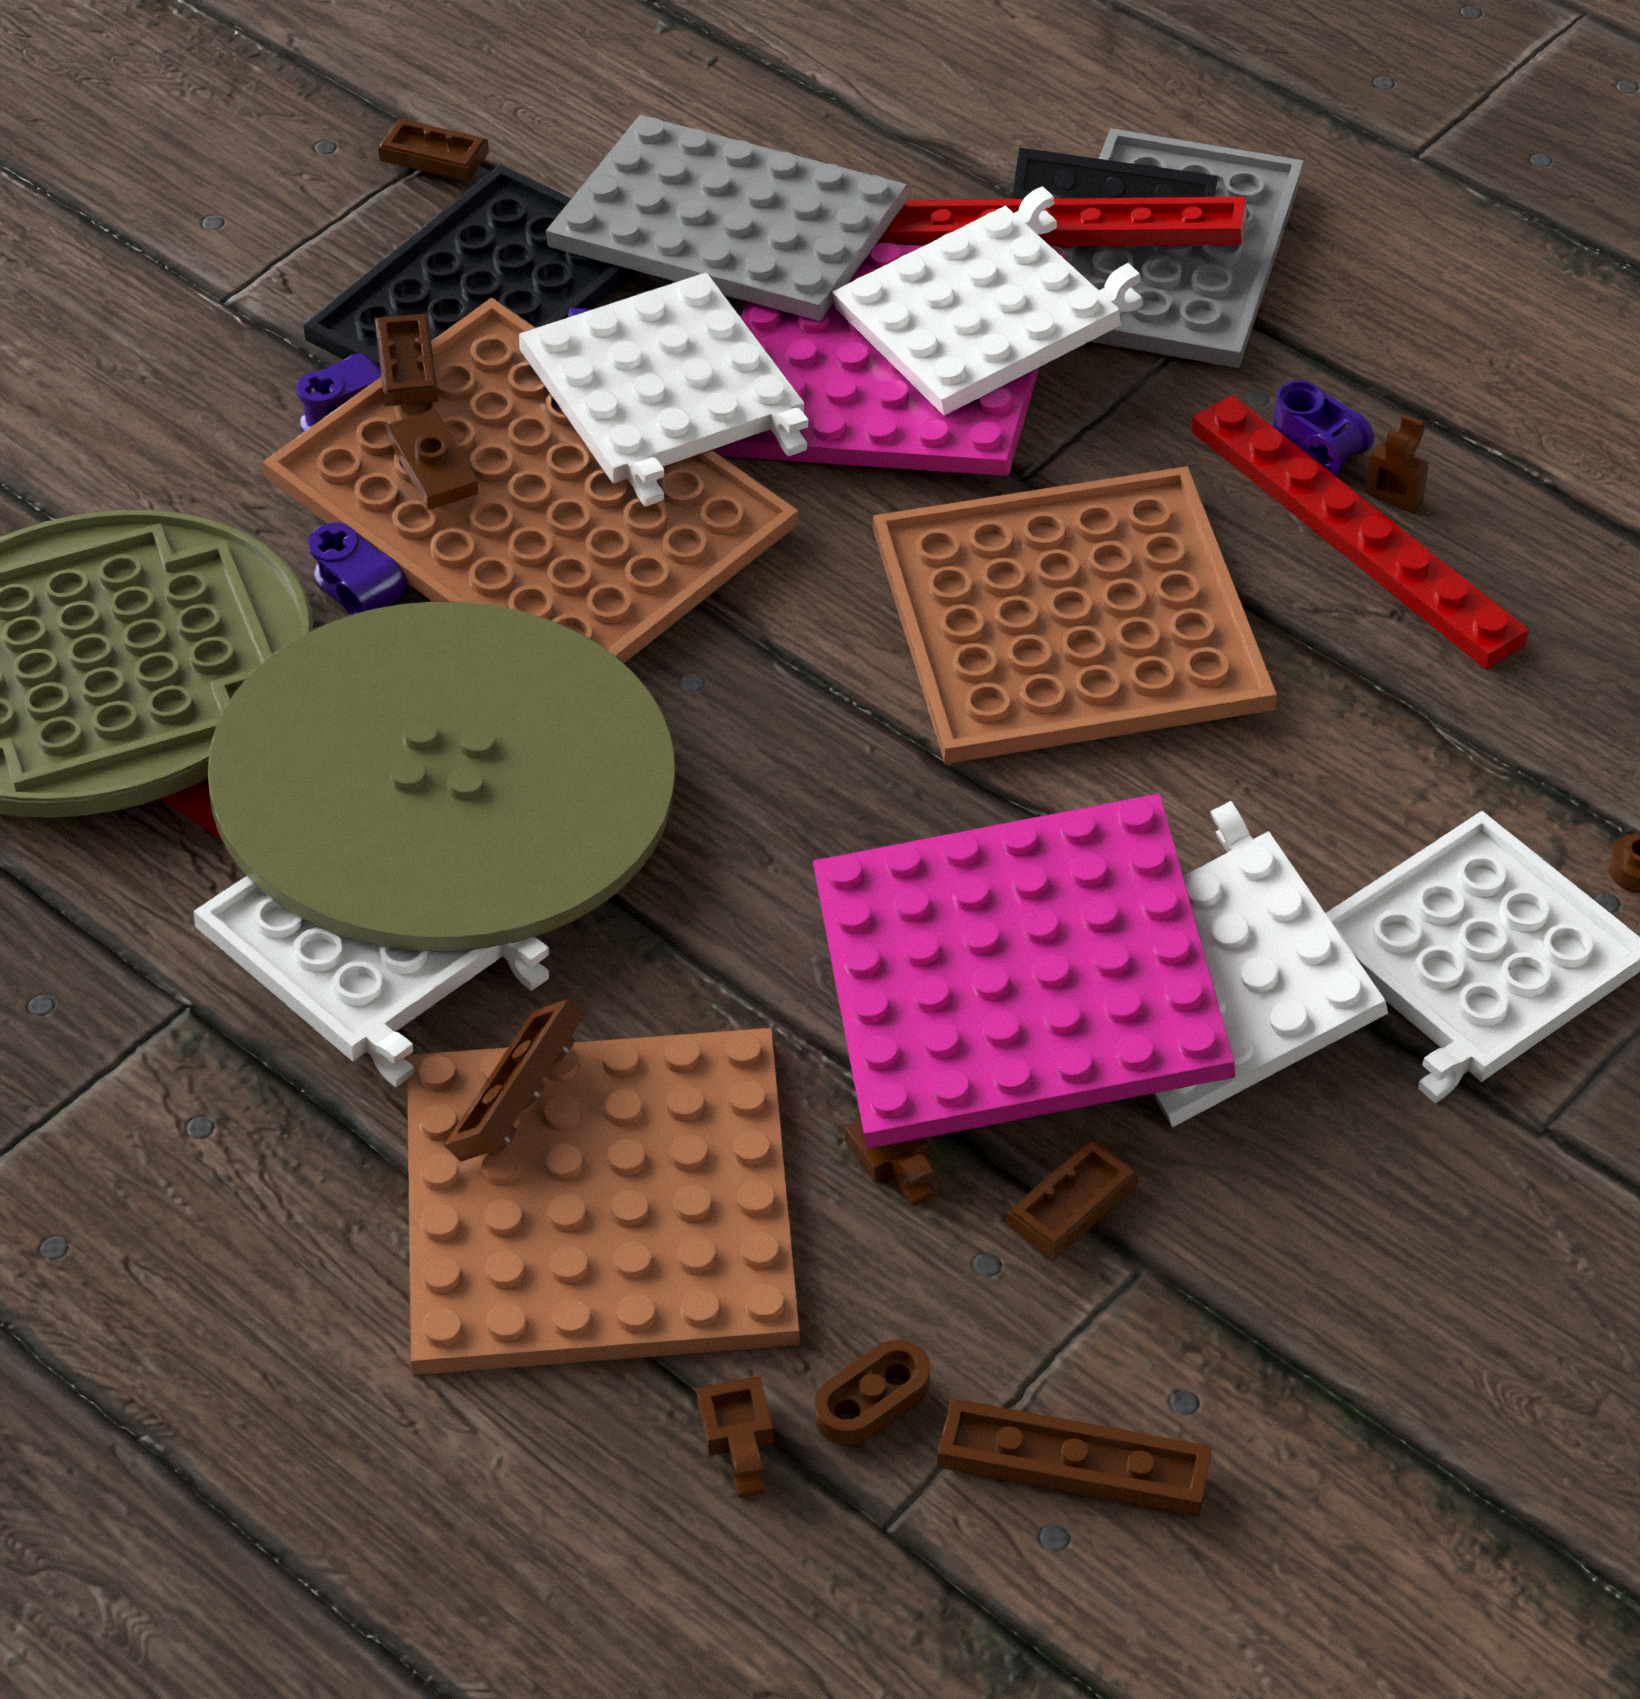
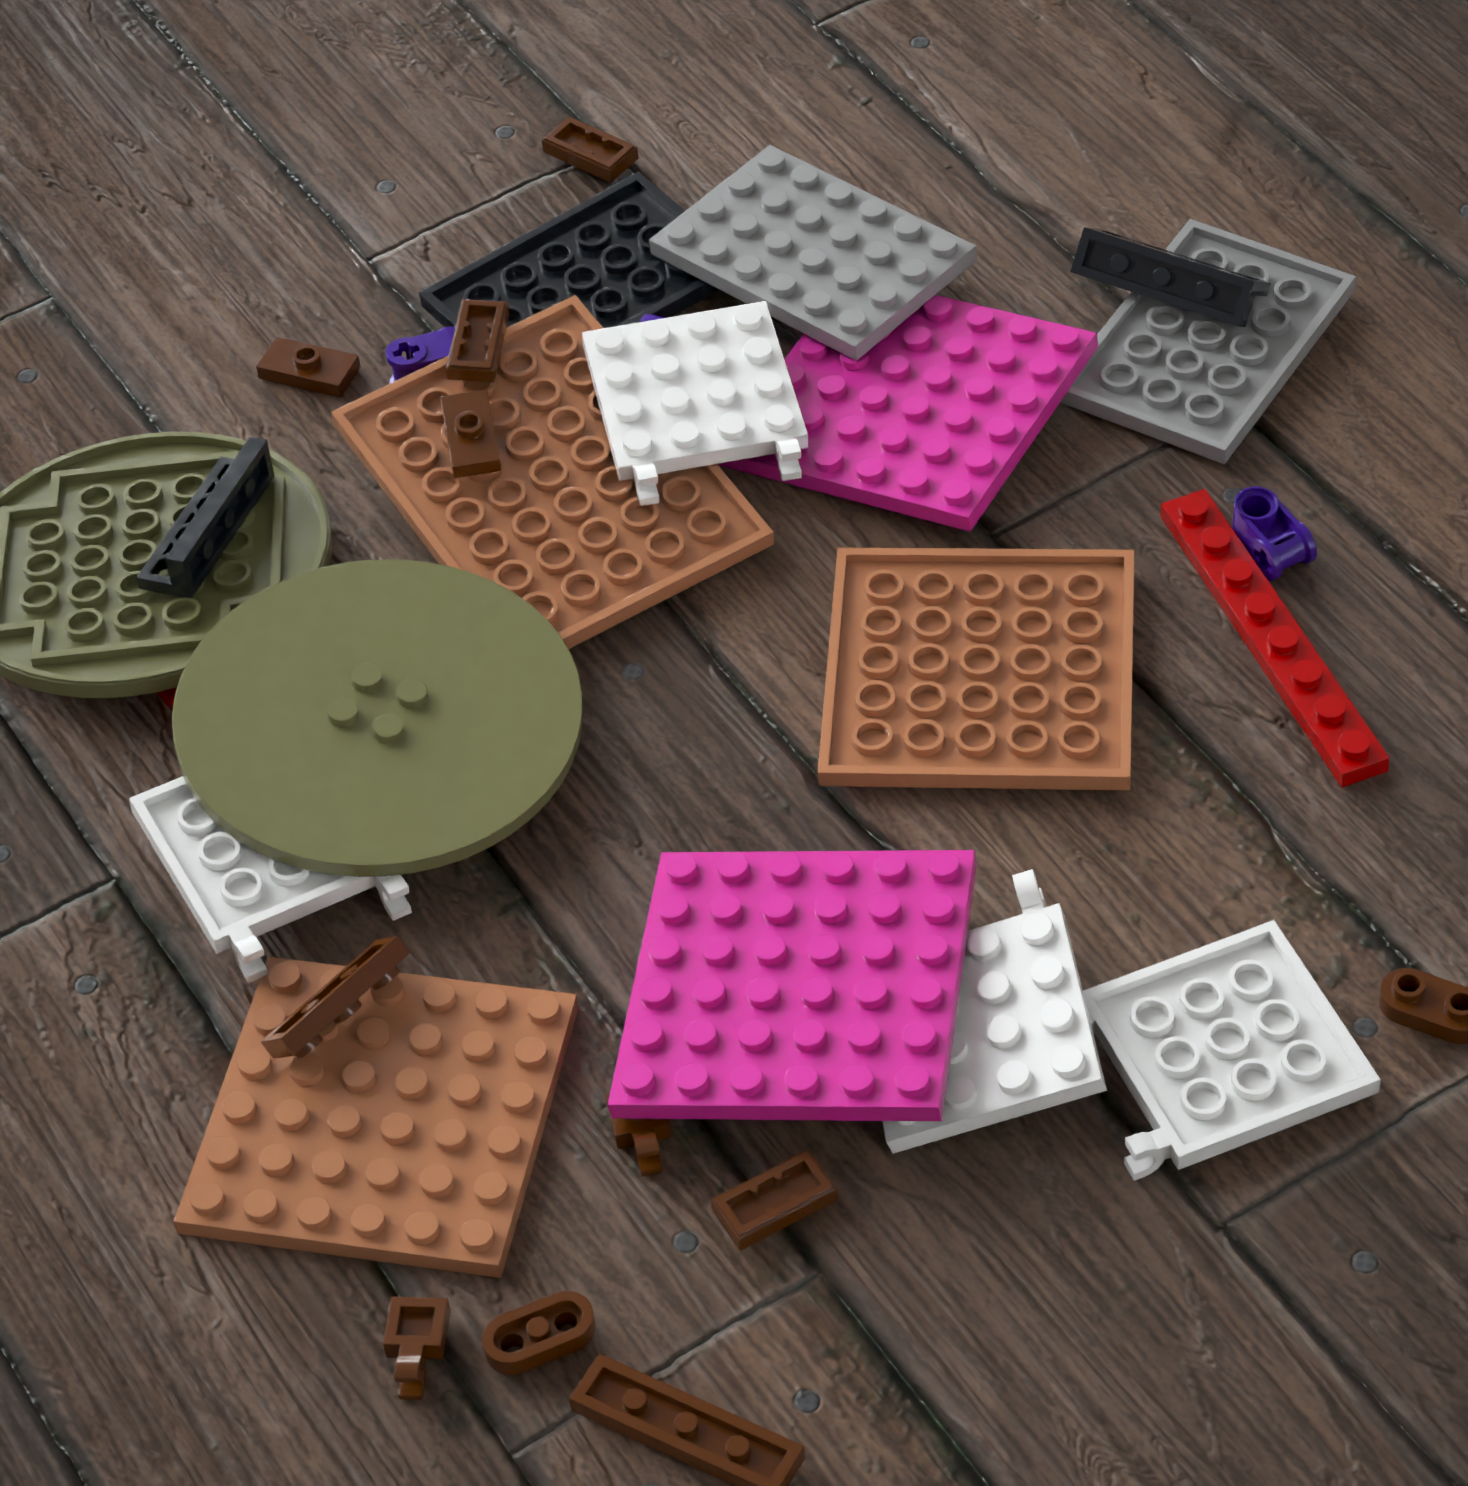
camera: 20 degrees right, 0 degrees up
dark purple piece [308,523,409,615] -> none
white plate [832,186,1143,416] -> none
red plate [877,197,1247,248] -> none
reddish brown plate [1366,414,1429,514] -> none
none -> black fence [136,437,274,598]
none -> reddish brown plate [256,336,361,397]

